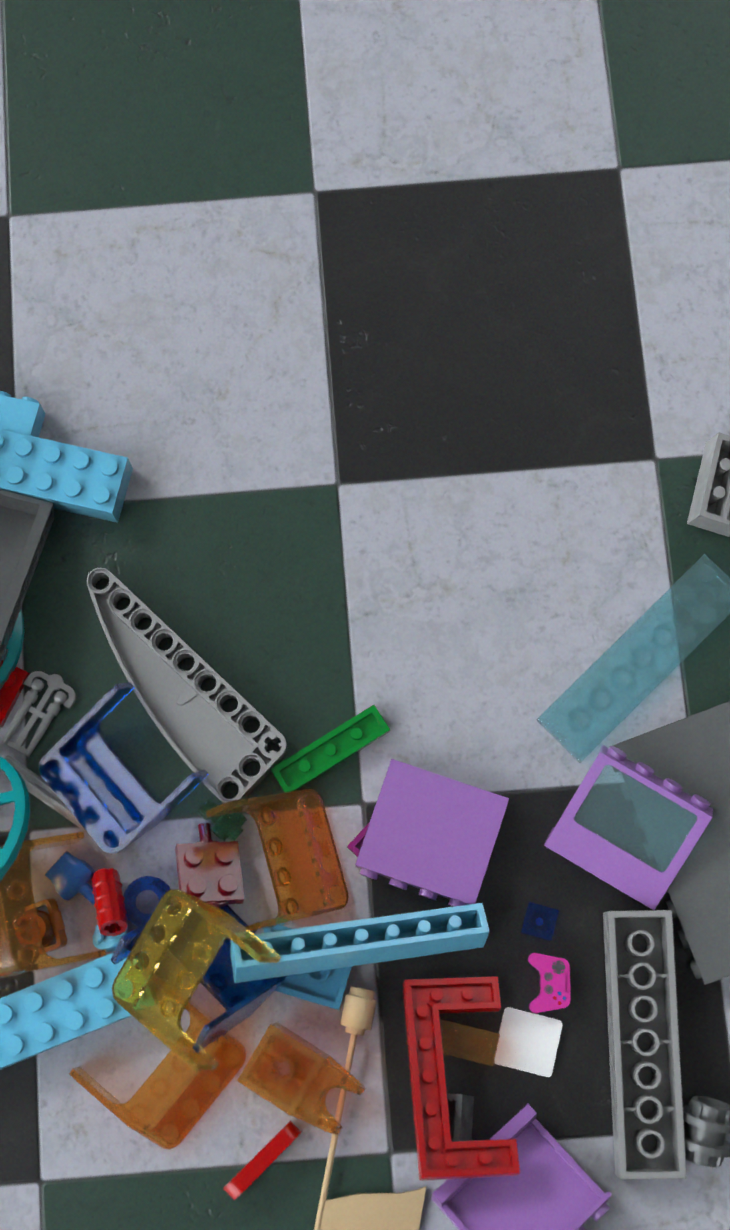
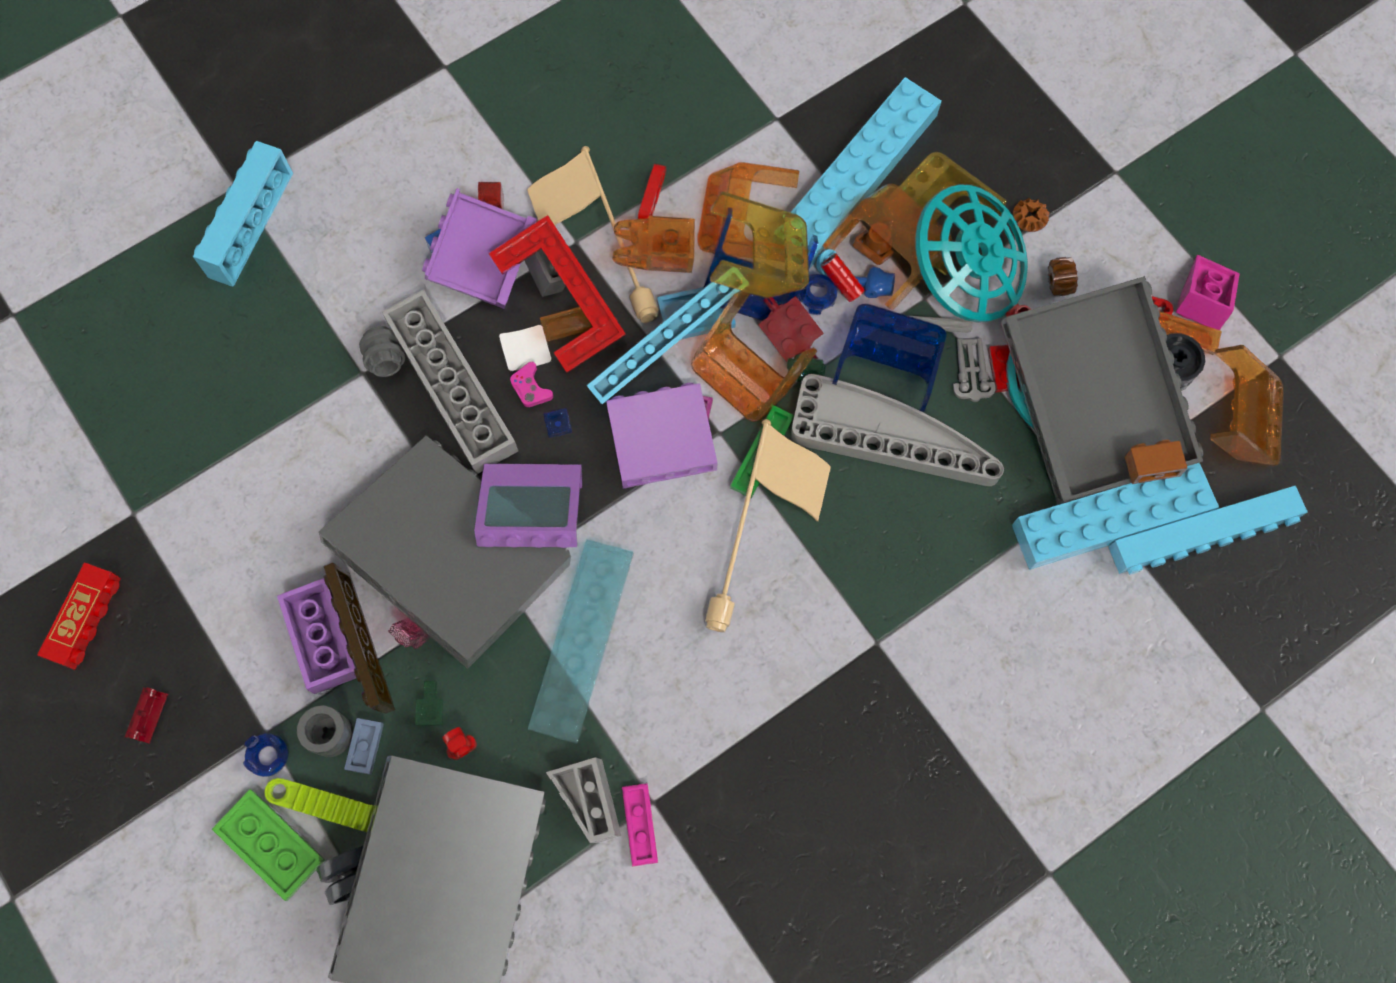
camera: 145 degrees right, 5 degrees down
none -> dark pink tile [622,783,658,867]
none -> tan flag [705,419,831,632]

